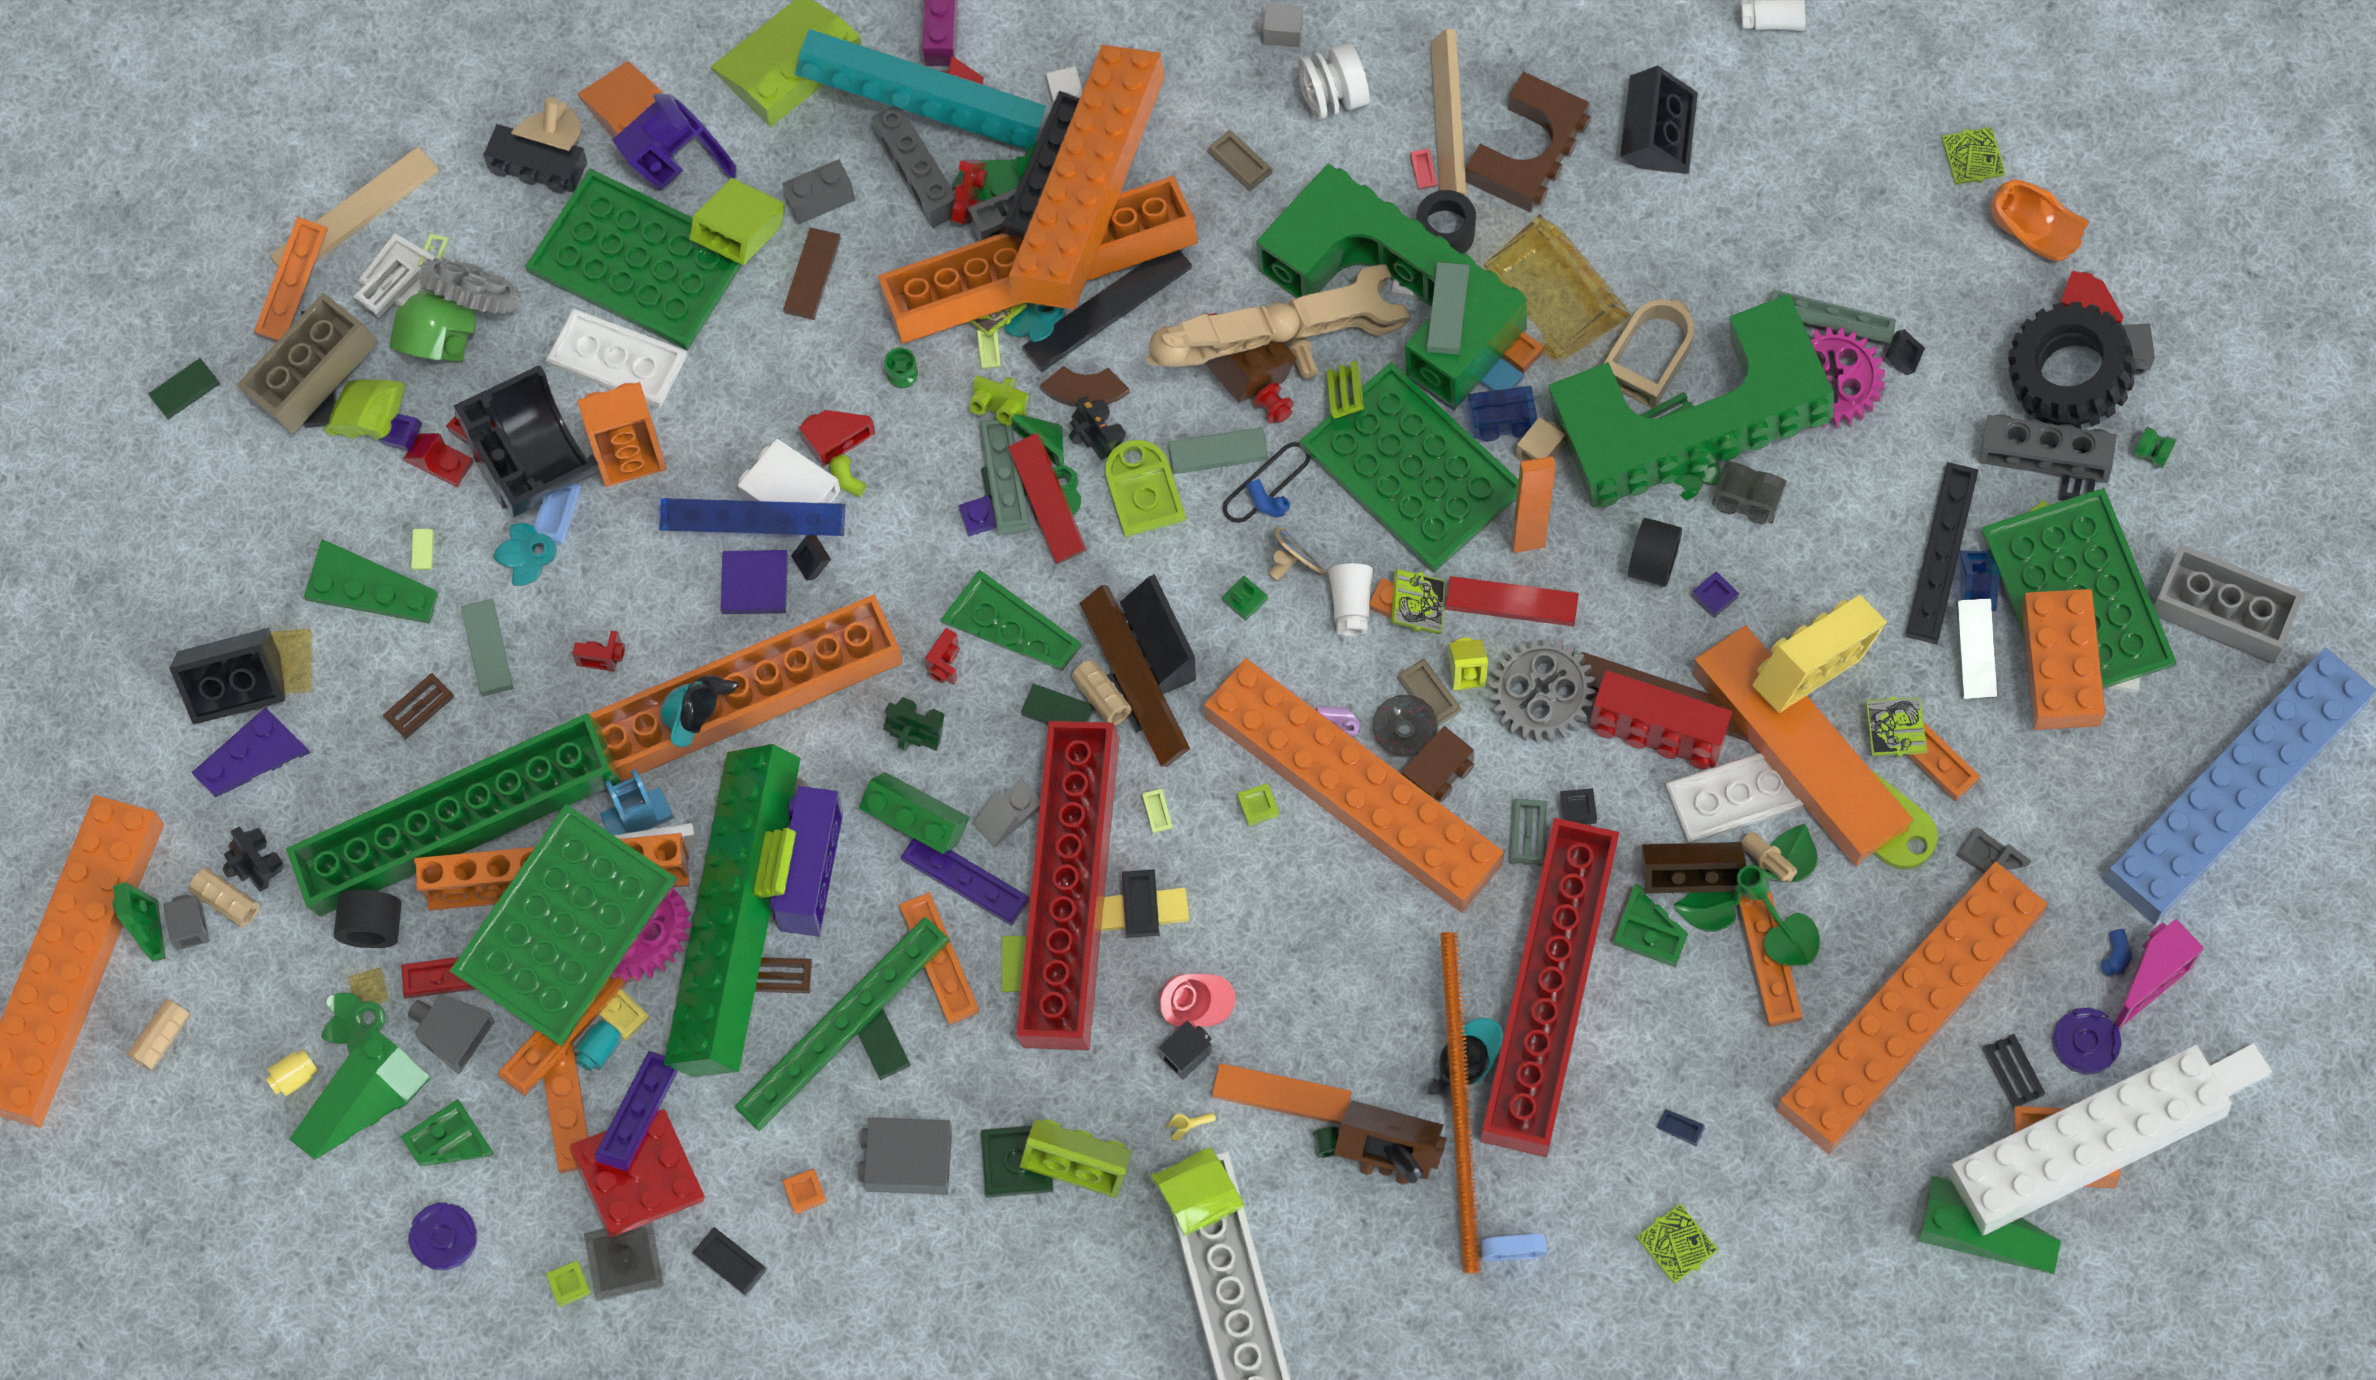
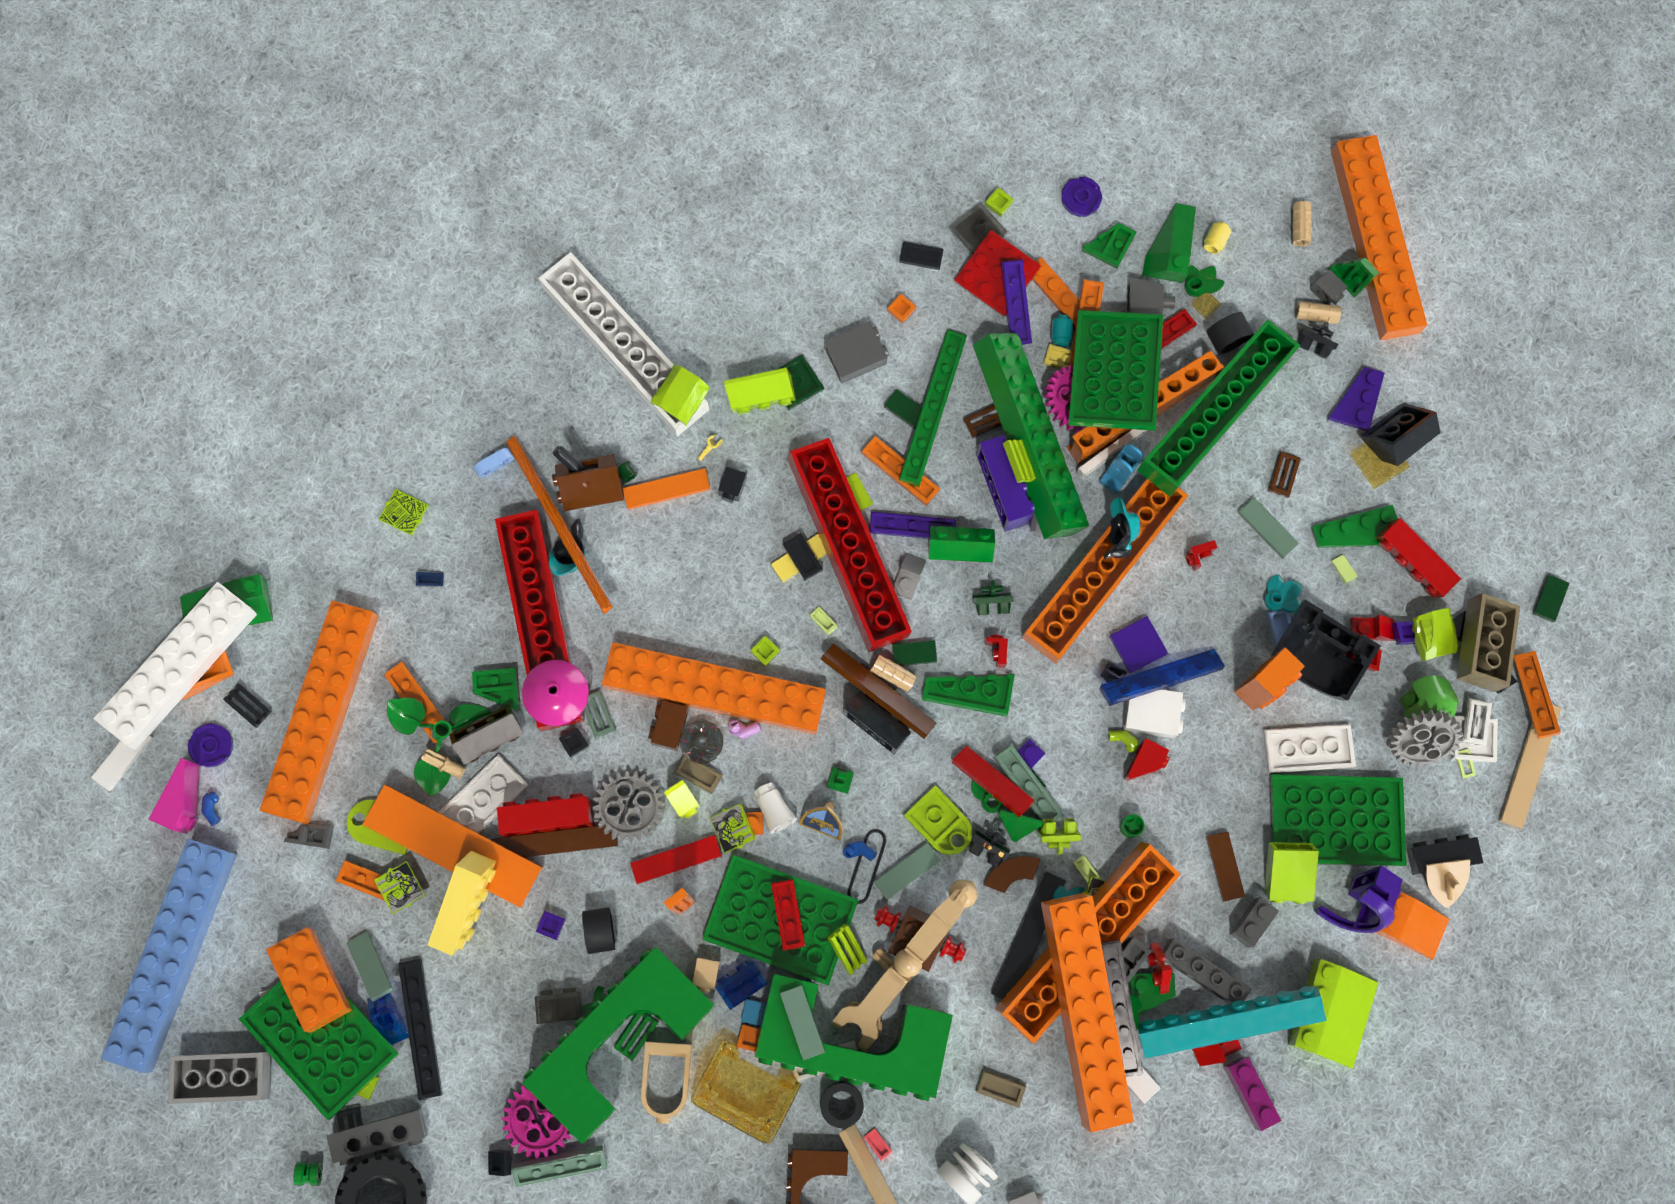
camera: 145 degrees right, 10 degrees up
coral piece [1158,974,1236,1027] -> none
none -> dark pink dish [522,660,589,726]
none -> red tile [771,879,805,951]
none -> red brick [1376,518,1461,598]

